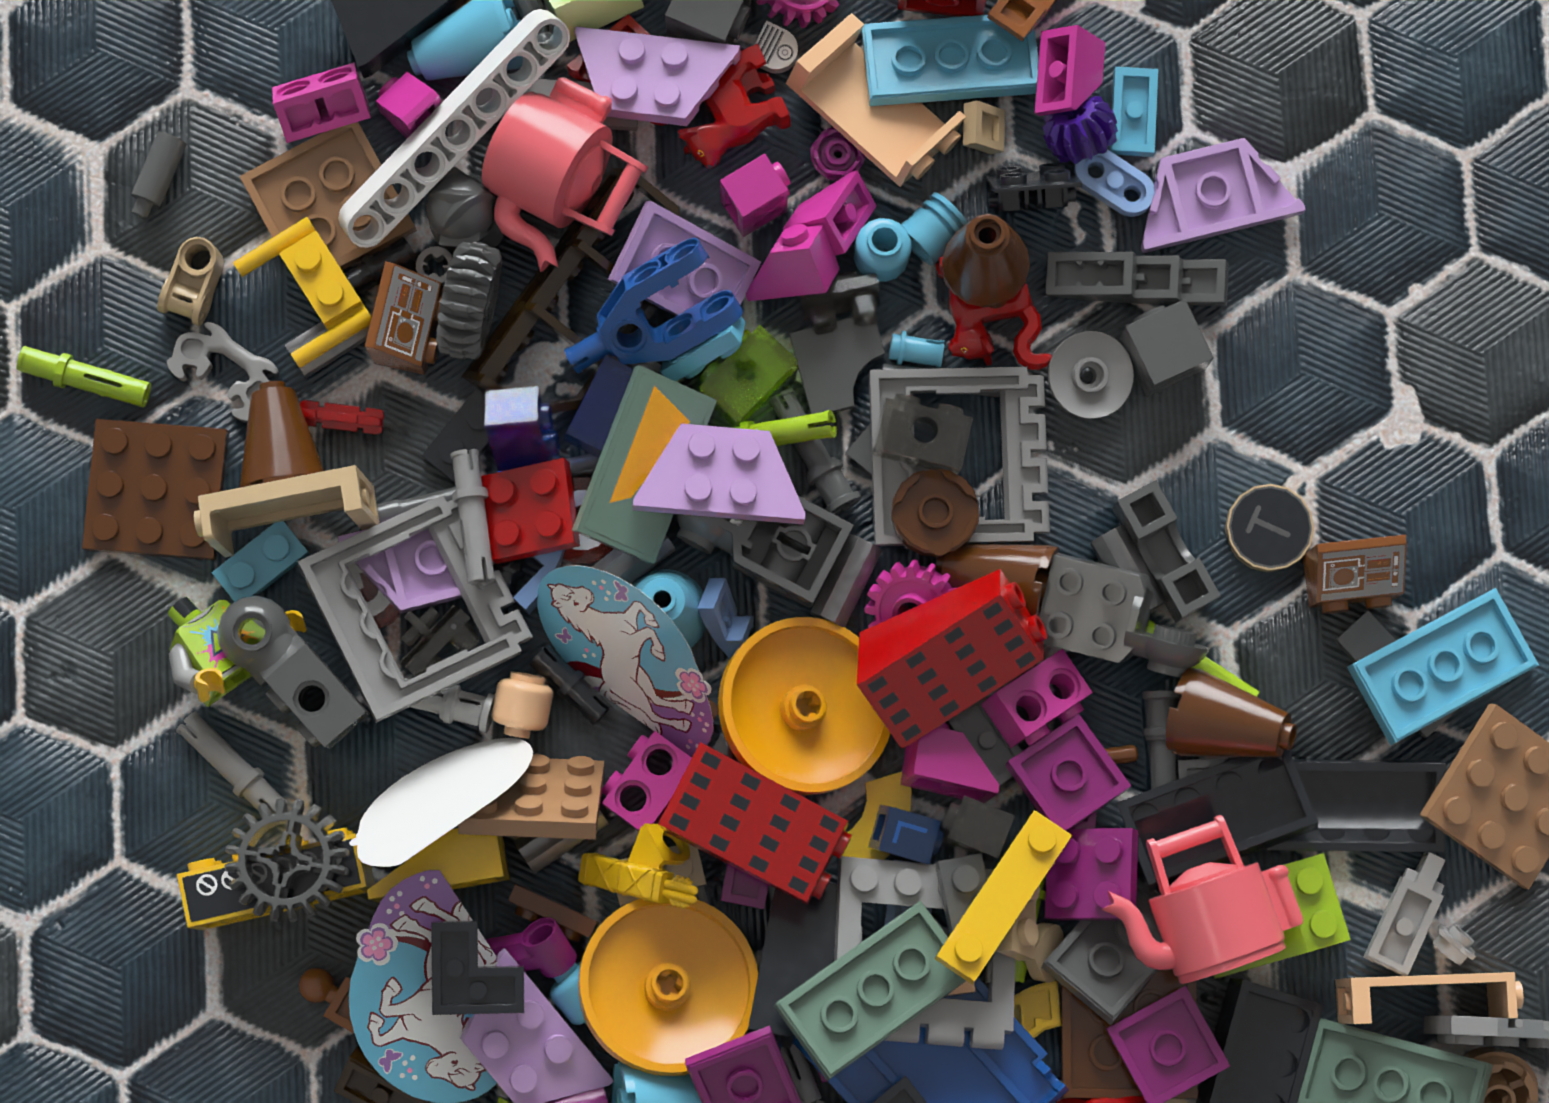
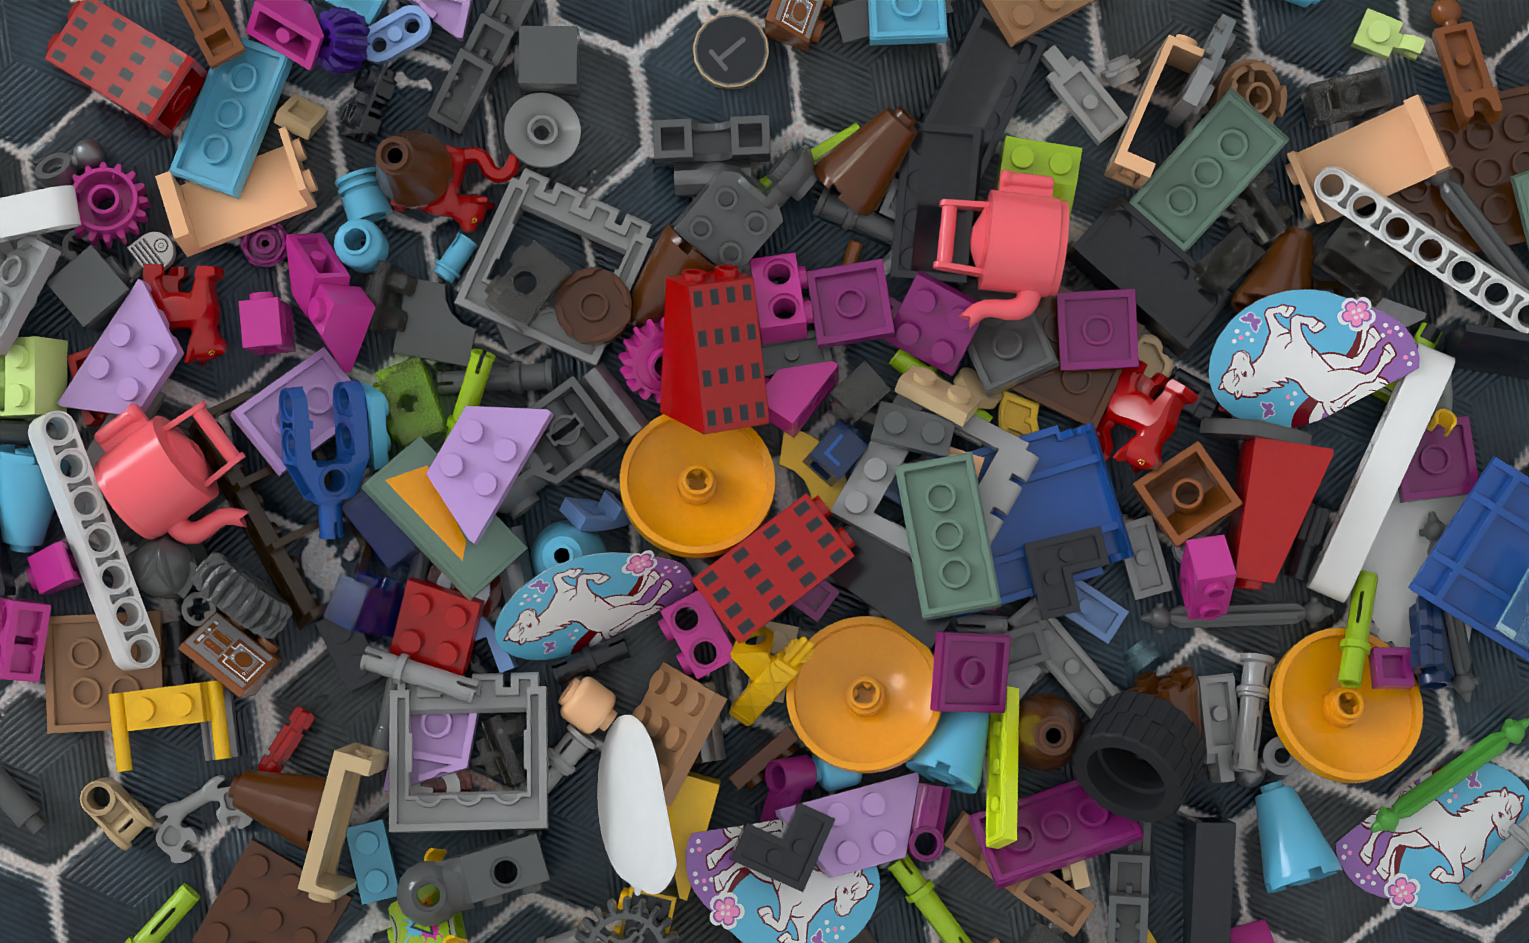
camera: 65 degrees left, 5 degrees up
yellow plate [935,810,1072,985] -> none

